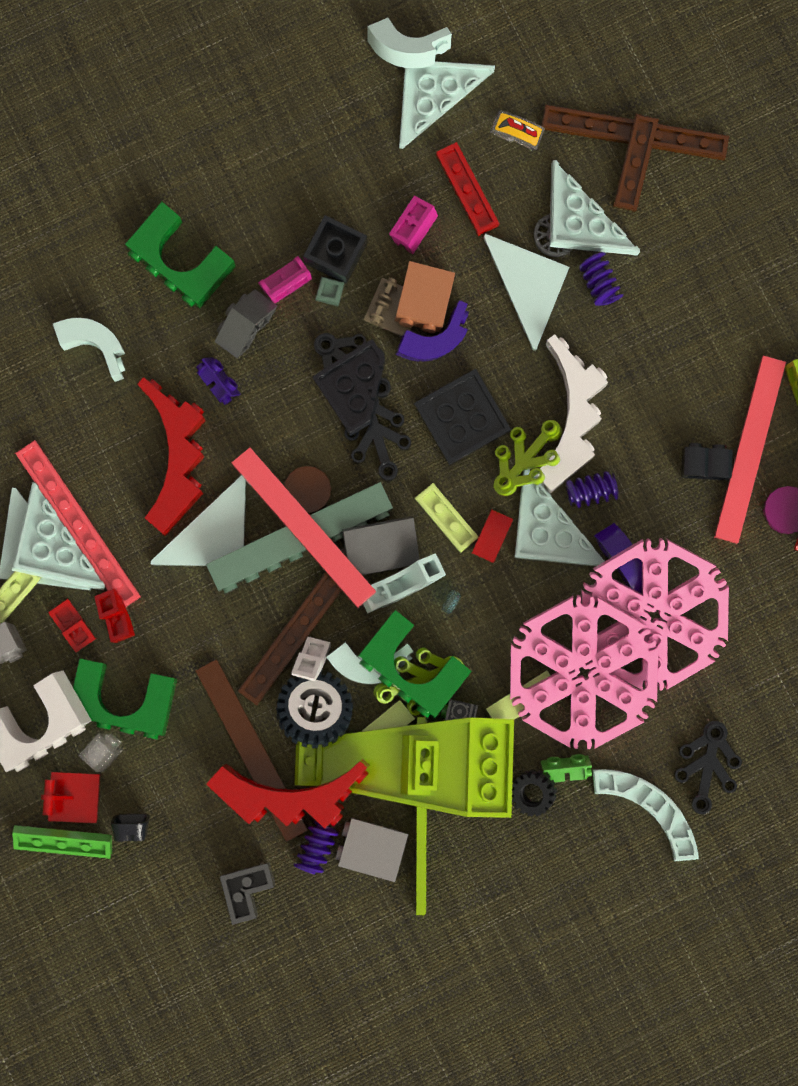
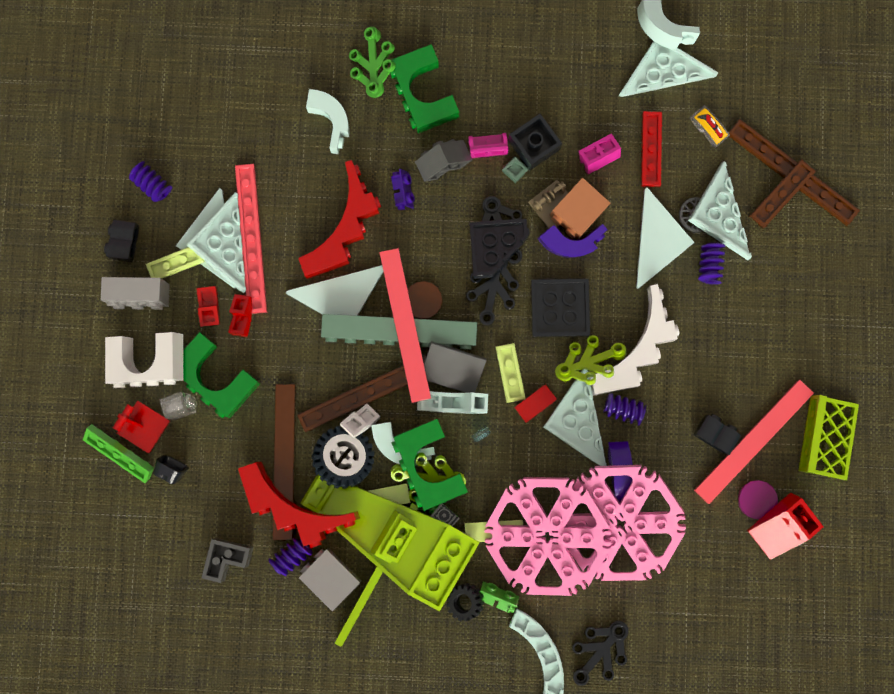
camera: 30 degrees right, 0 degrees up
none -> bright green plant [349,27,396,98]

